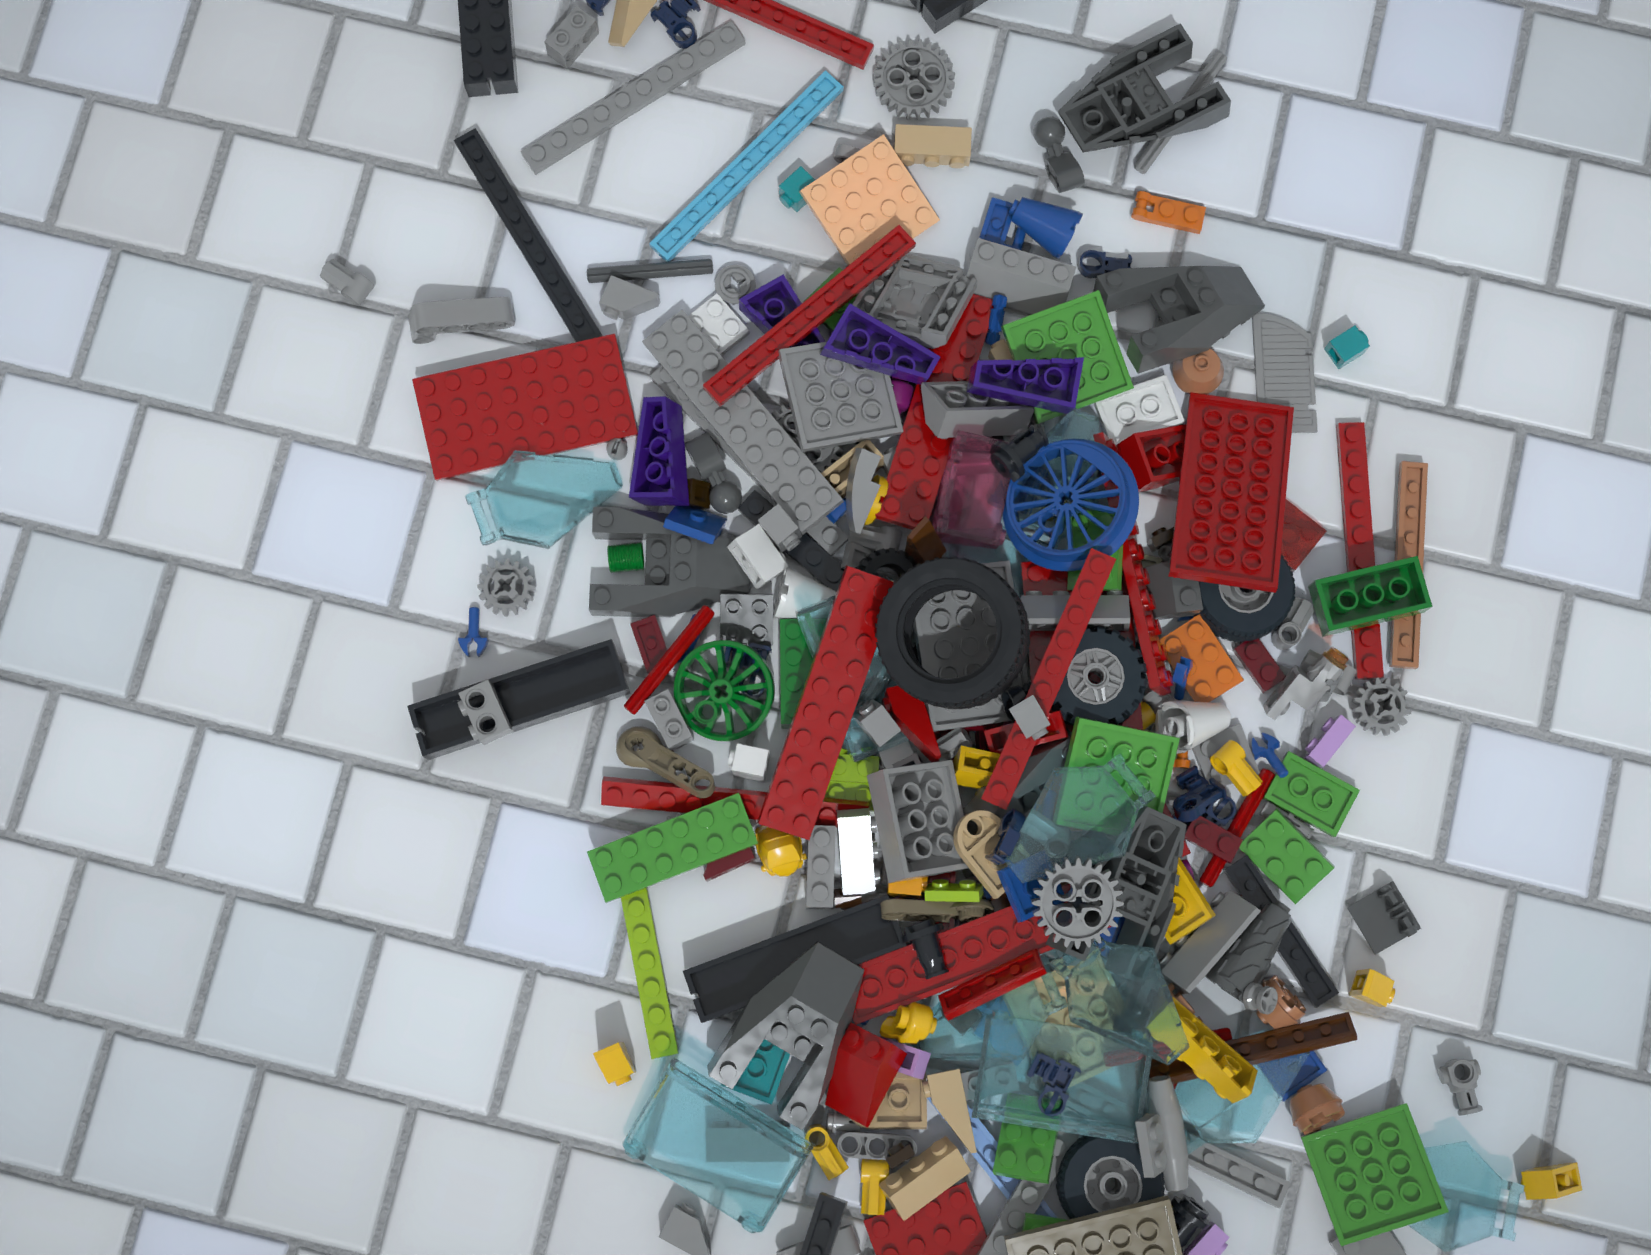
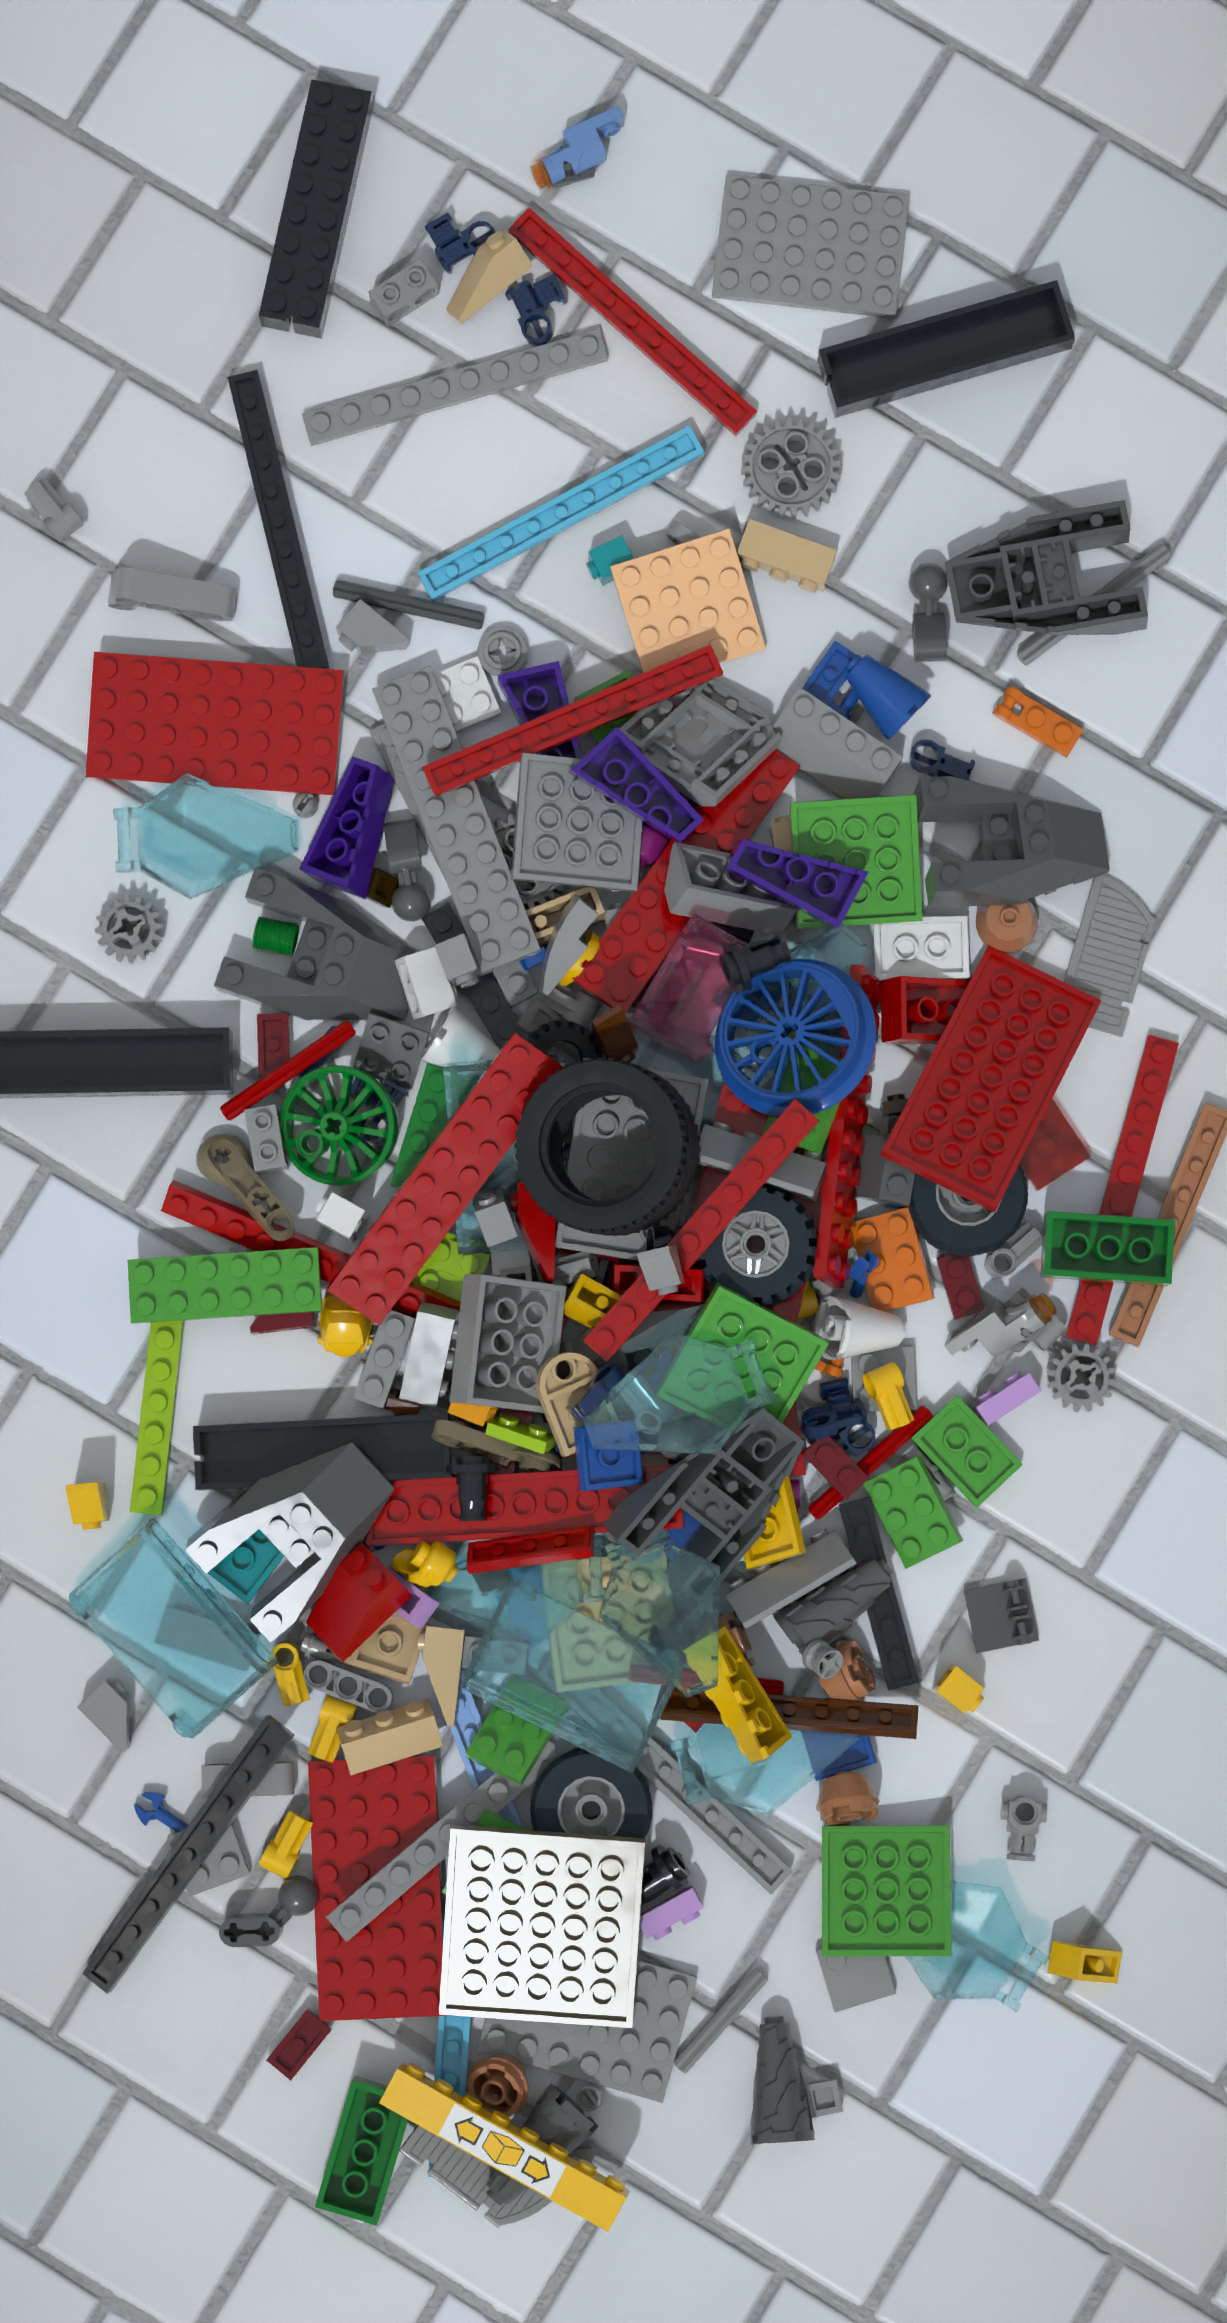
camera: 20 degrees right, 5 degrees up
light grey brick [457,680,514,745] -> none
blue bar [458,607,489,657] -> none
blue plate [663,506,727,544] -> none
dark brown plate [885,1142,915,1169] -> none
blue axle [985,295,1007,345] -> none
dark blue piece [1026,1050,1081,1117] -> none
light grey gear [1031,856,1124,949] -> none
light grey plate [1135,1075,1188,1191] -> none
blue bar [1252,733,1288,778] -> none
teal brick [1324,325,1370,369] -> none

